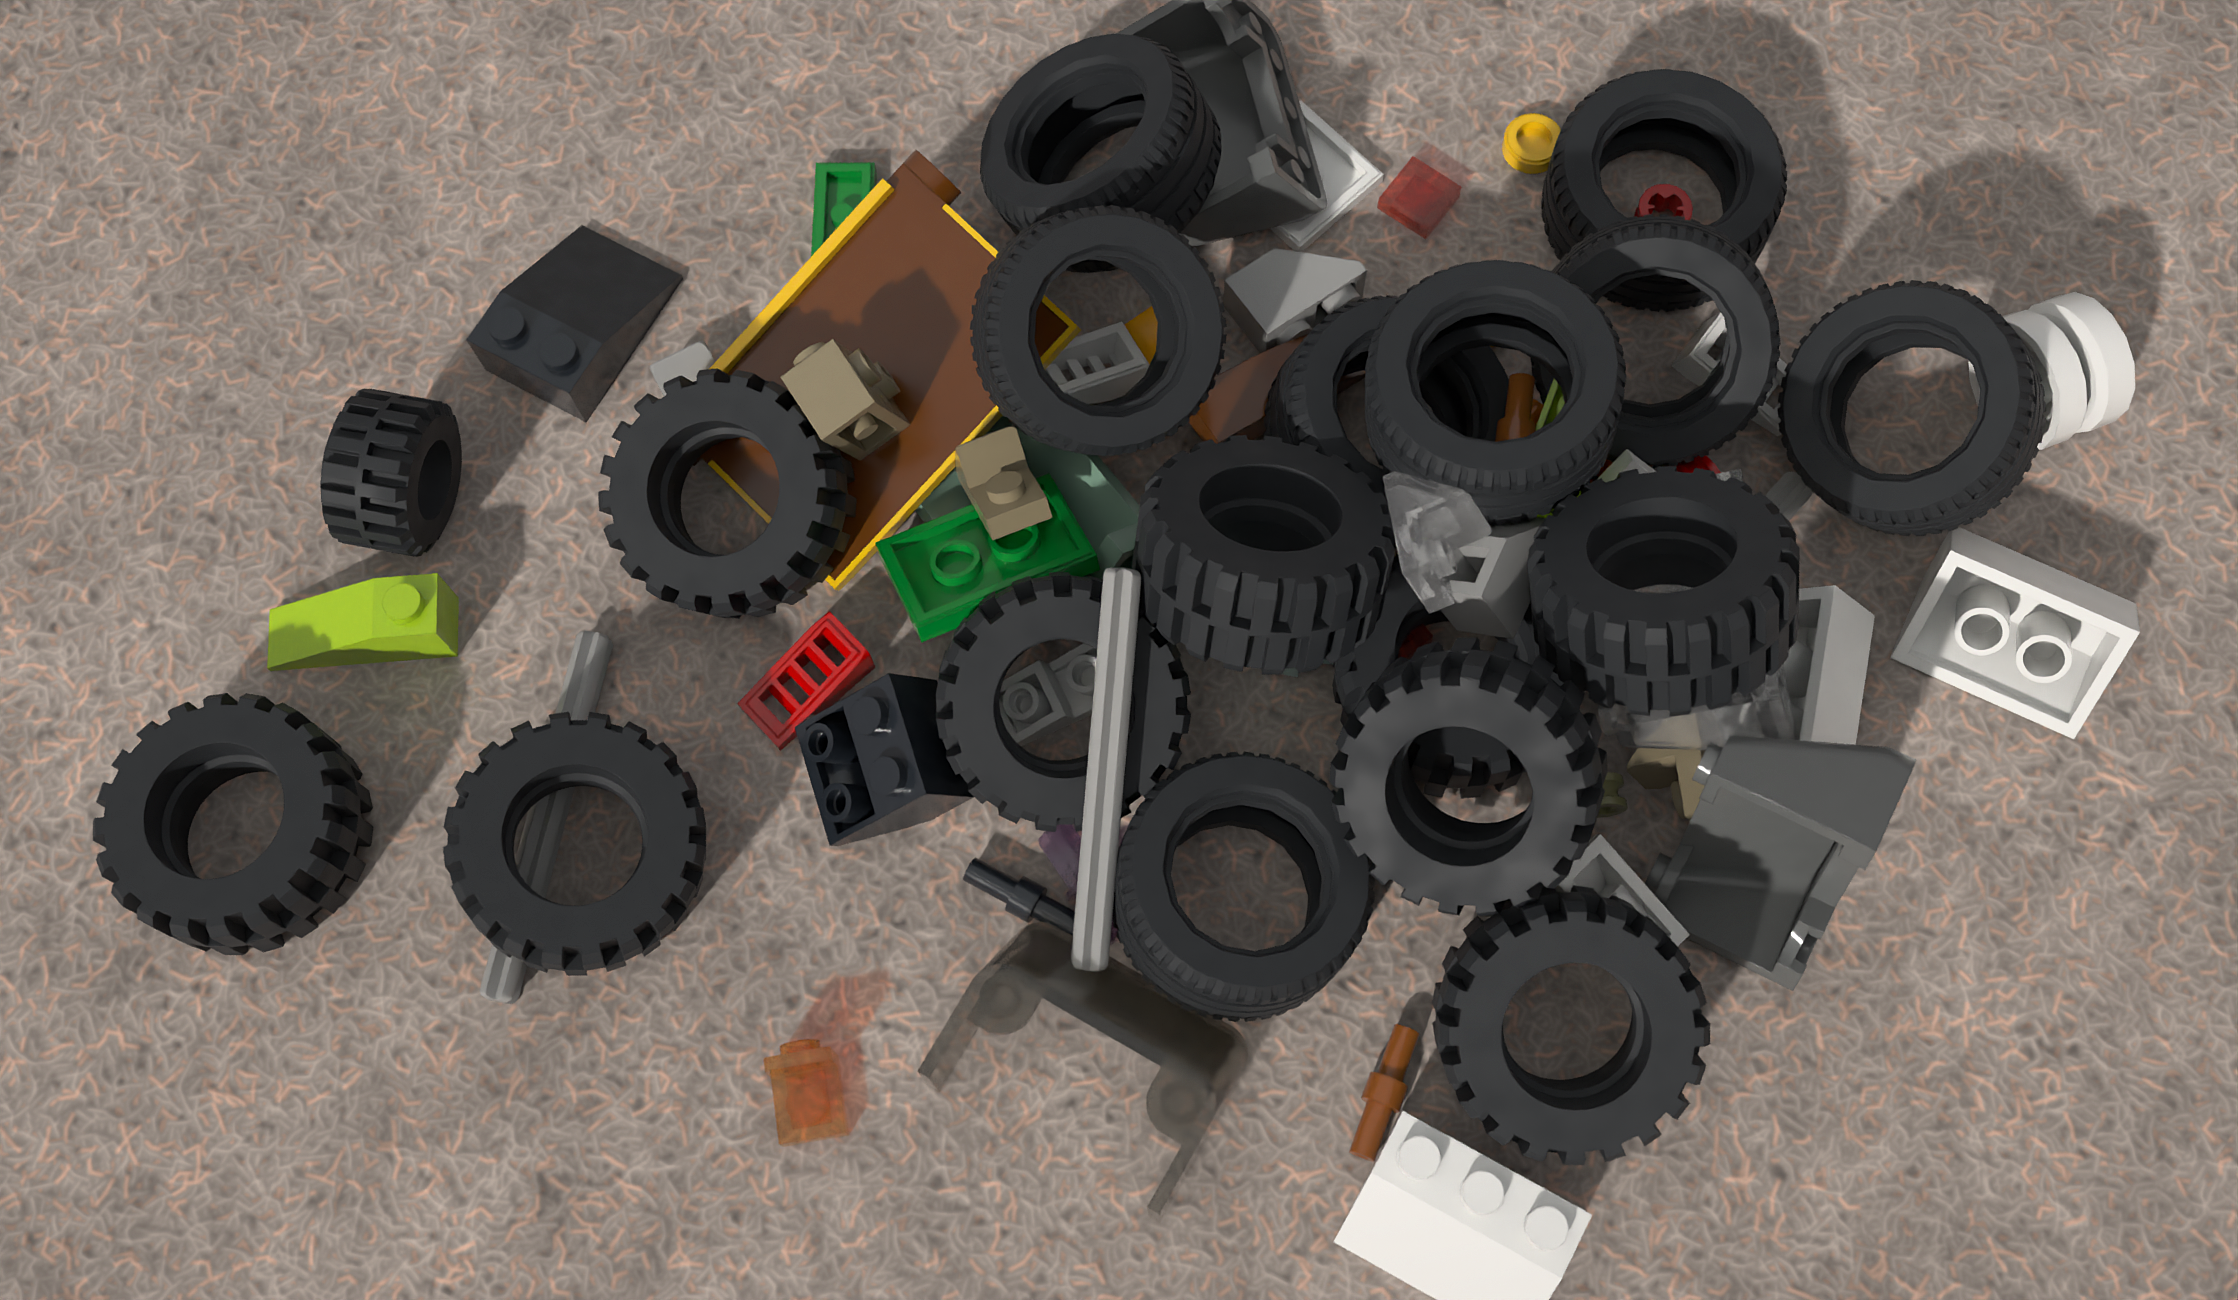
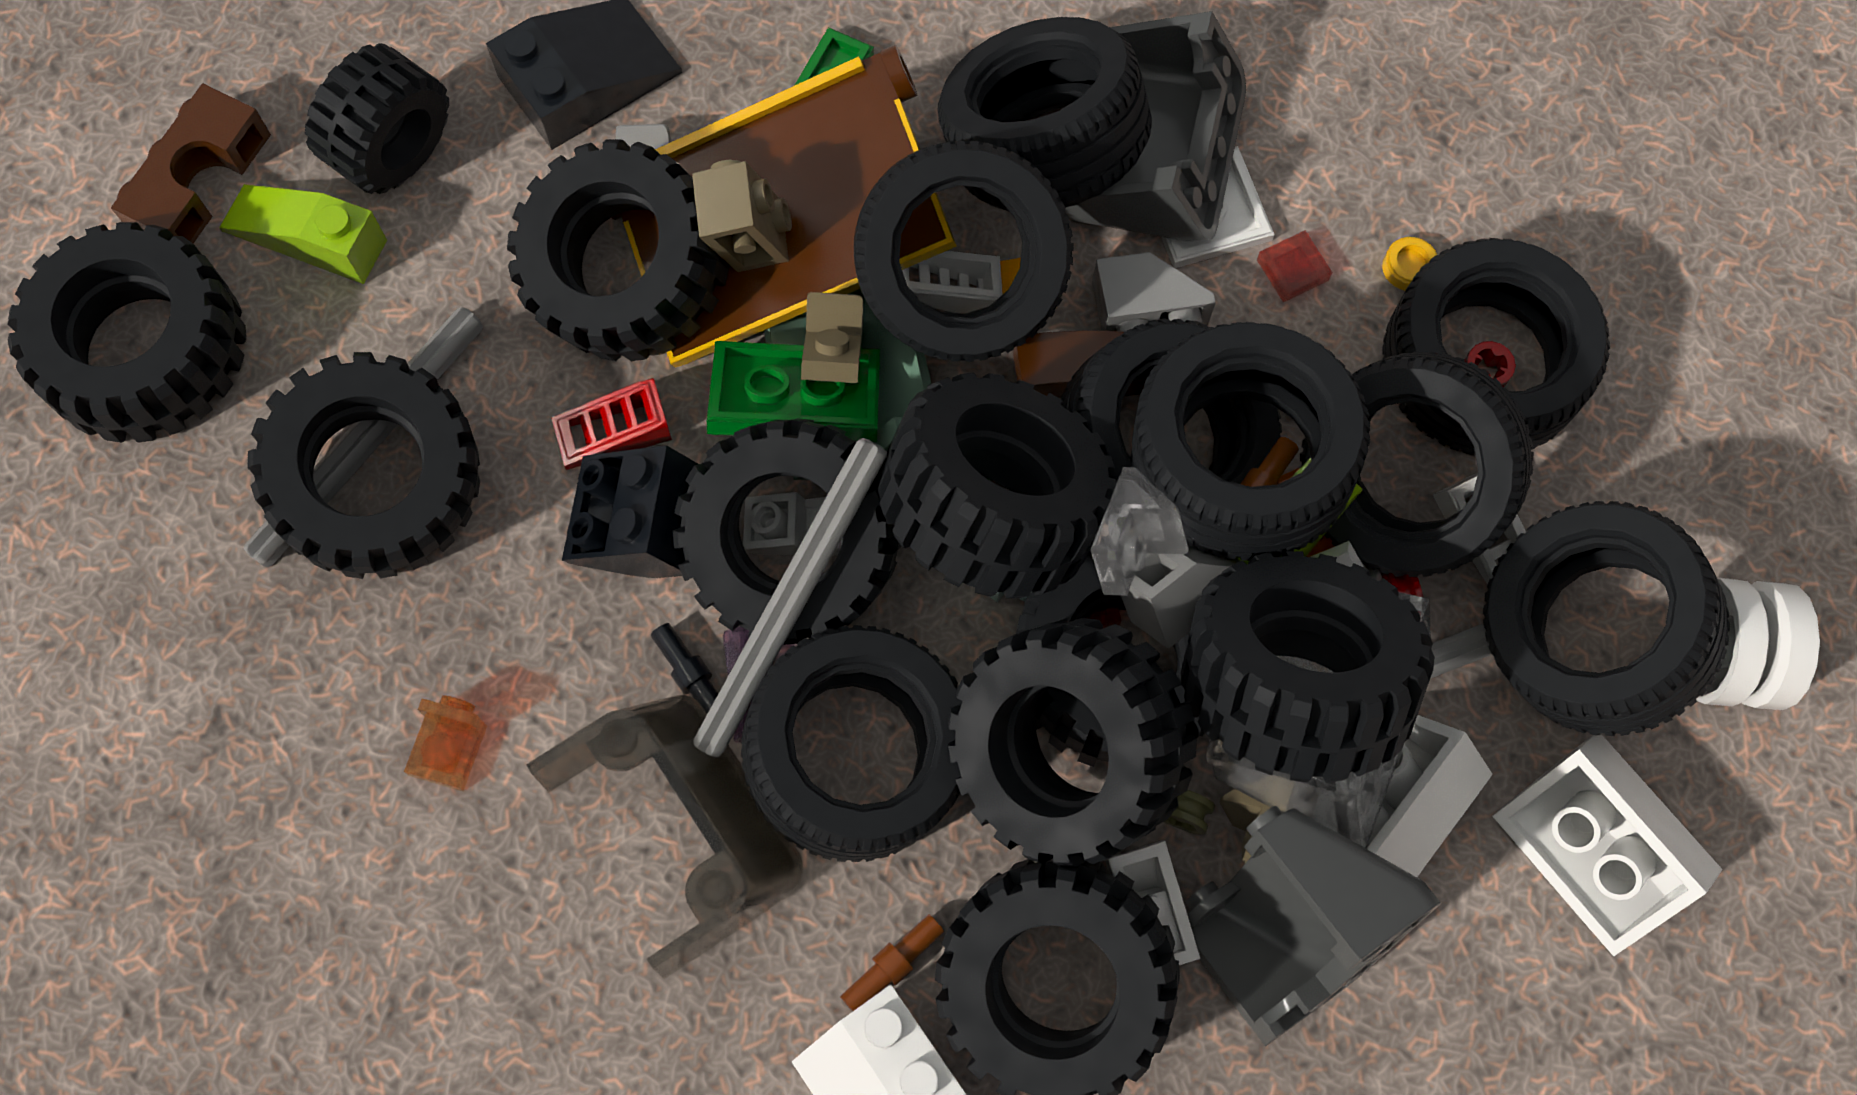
camera: 20 degrees right, 0 degrees up
none -> reddish brown arch [111,83,271,244]

